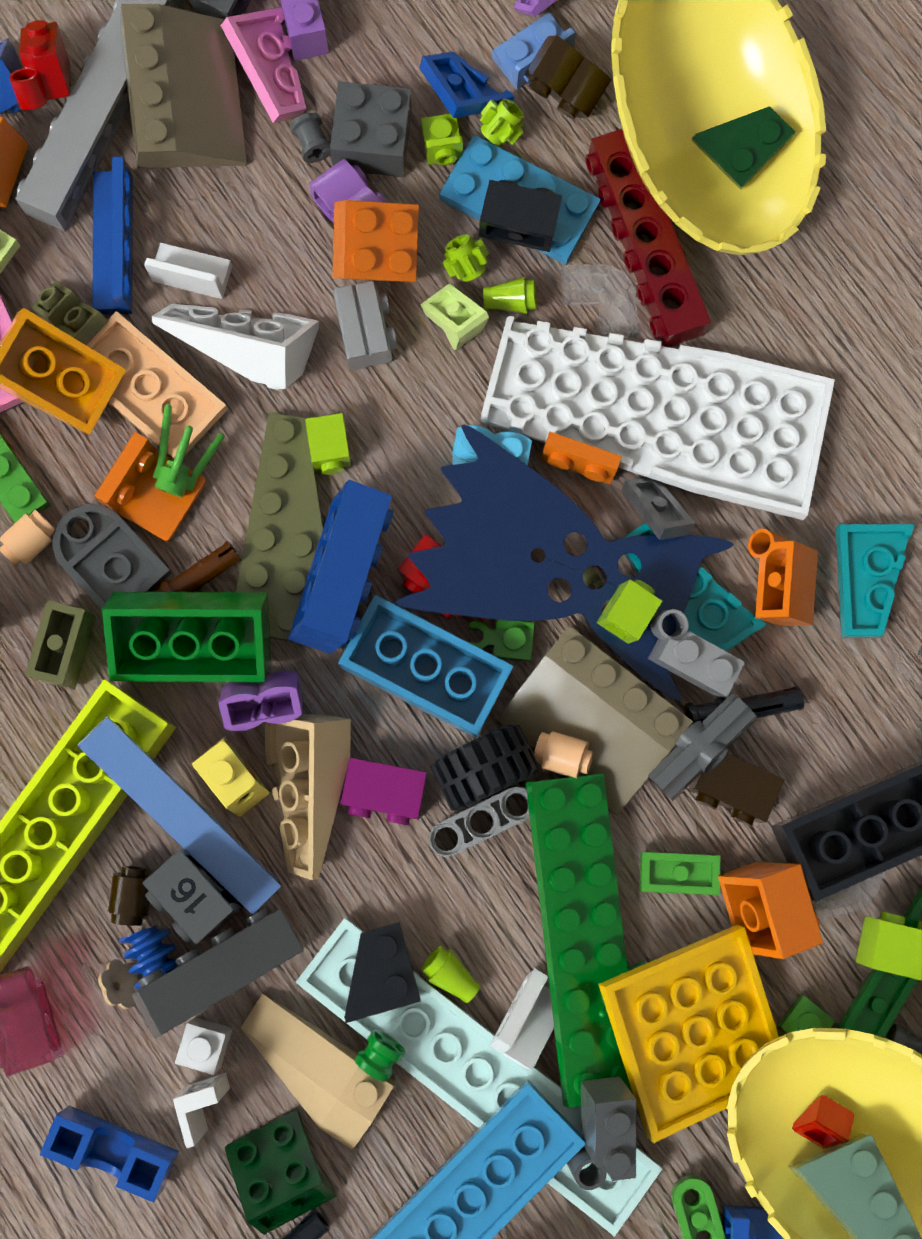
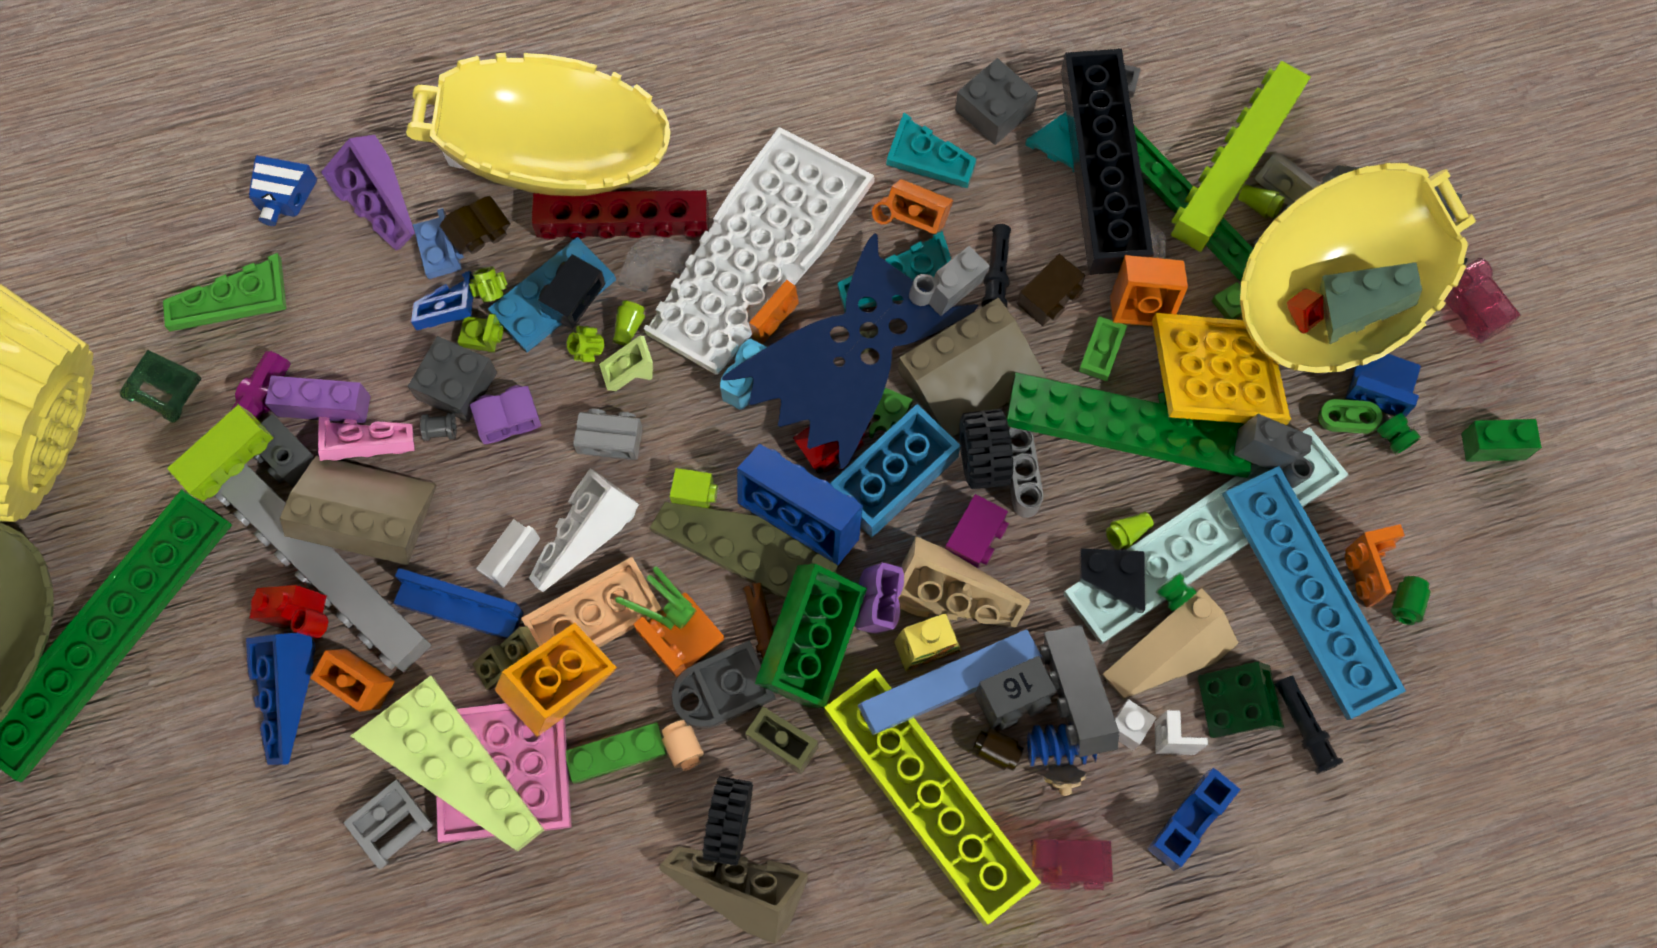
camera: 65 degrees left, 10 degrees down
orange brick [332,200,419,282] -> none
white panel [489,968,554,1070] -> none
light nougat brick [534,731,594,779] -> none
lime brick [596,580,662,644] -> none
flat silver plate [621,477,695,540] -> none
dark grey piece [648,693,758,801] -> none
dark green wing [692,106,795,190] -> none

